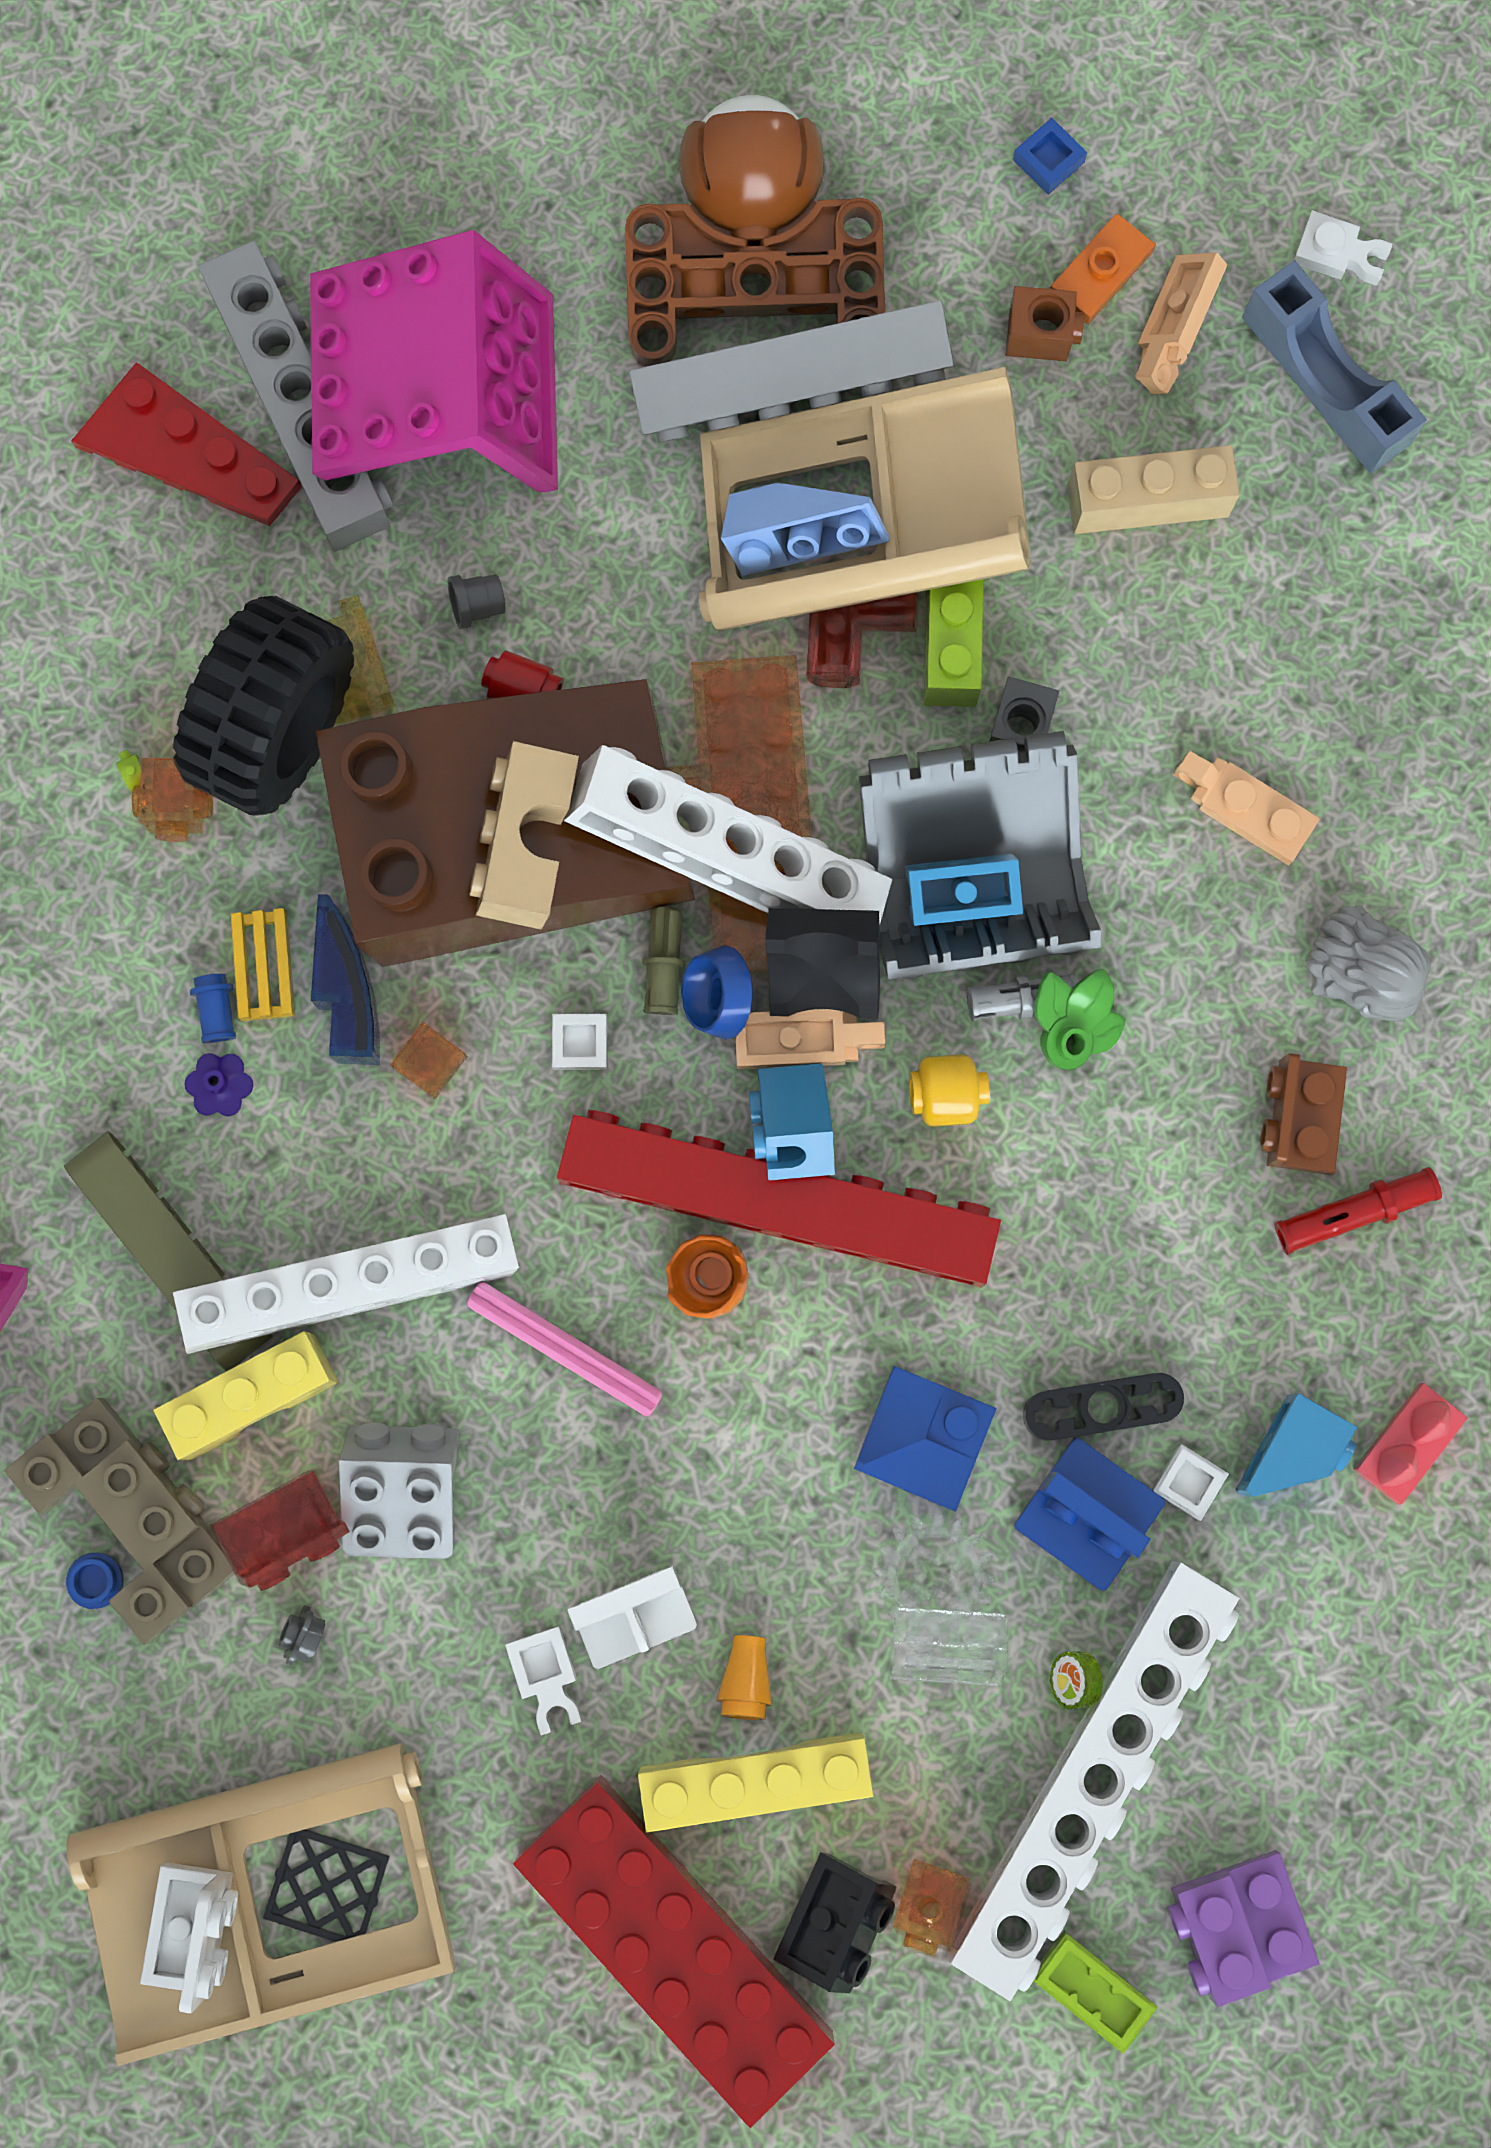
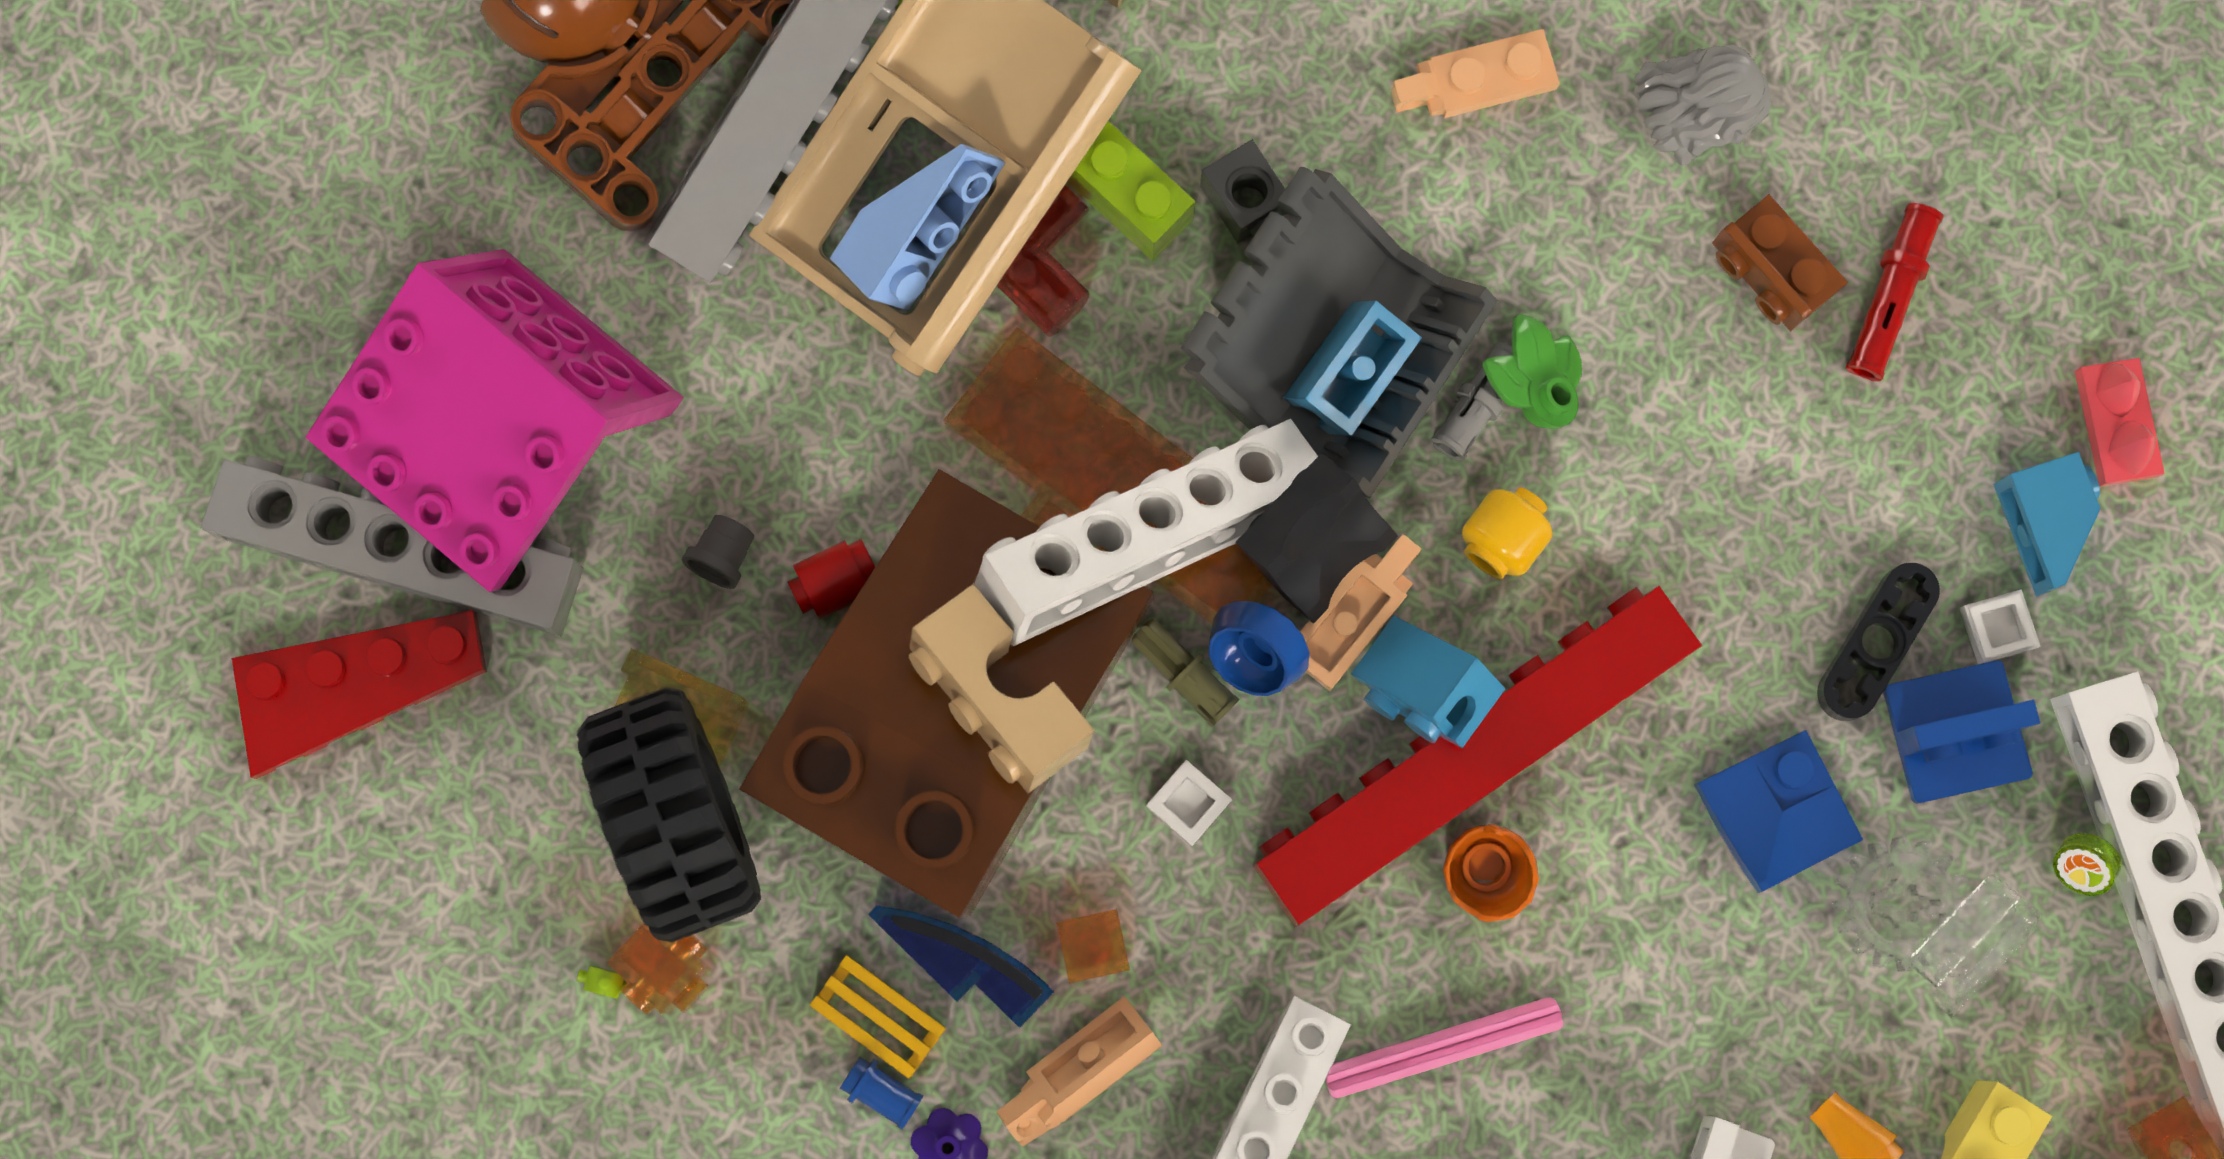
camera: 50 degrees left, 0 degrees up
none -> light nougat hinge [996,996,1162,1146]

